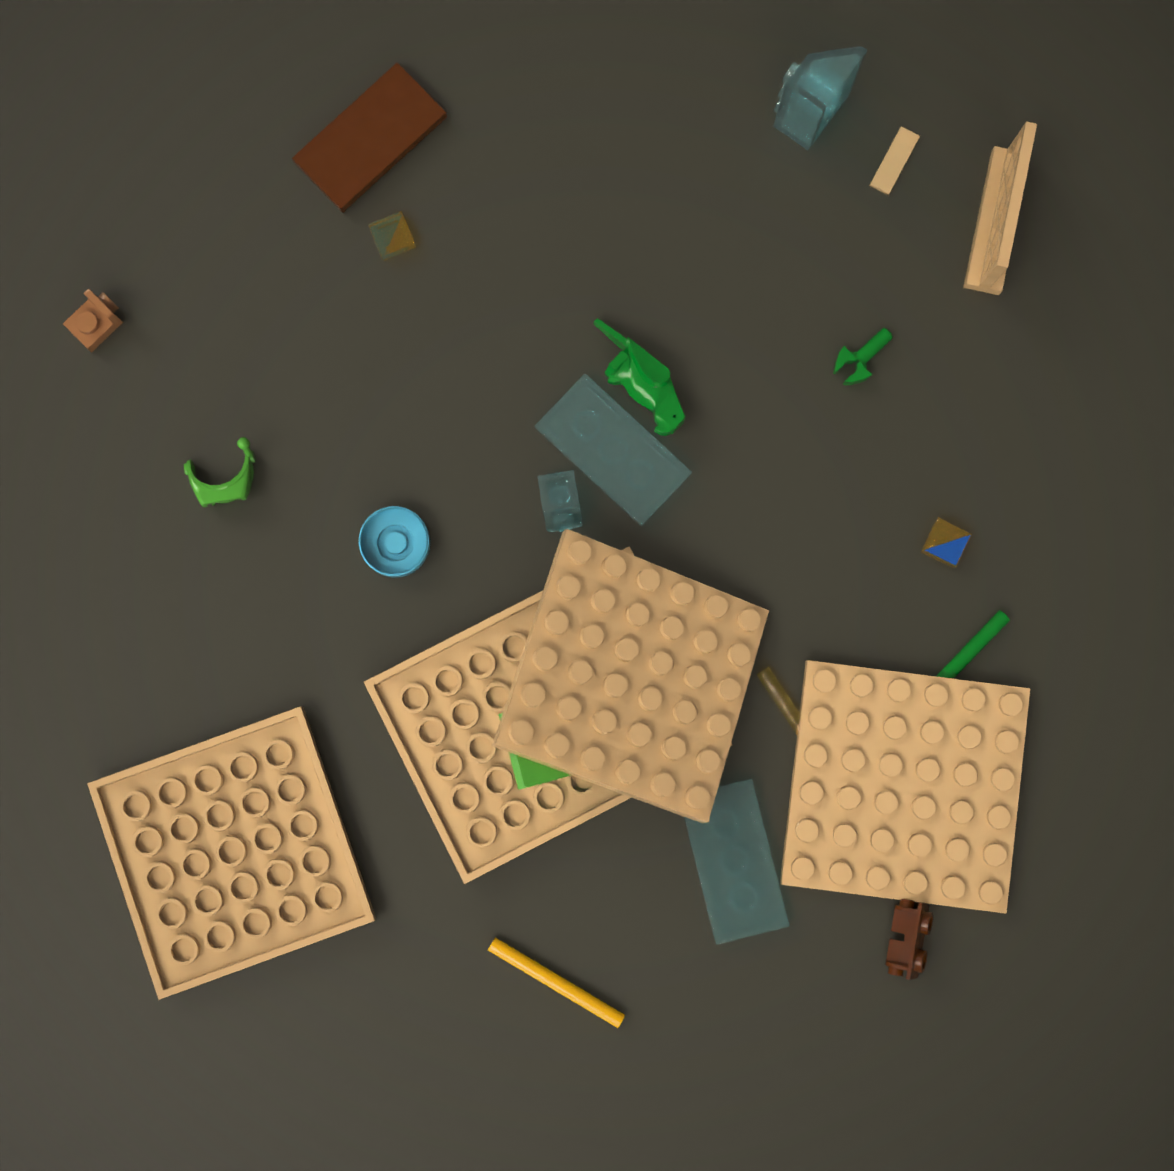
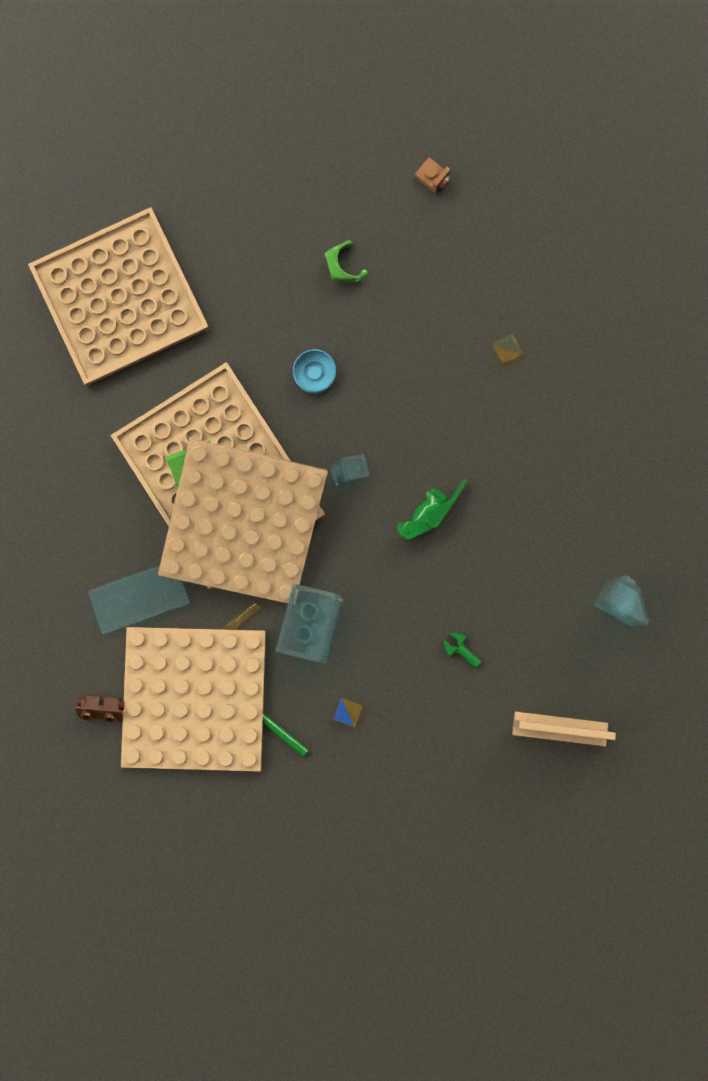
camera: 85 degrees right, 0 degrees up
reddish brown tile [292,62,447,213] -> none
yellow bar [488,937,625,1028] -> none
clear light blue tile [535,374,692,527] -> none
tan window [870,126,920,195] -> none
none -> clear light blue slope [275,584,343,664]

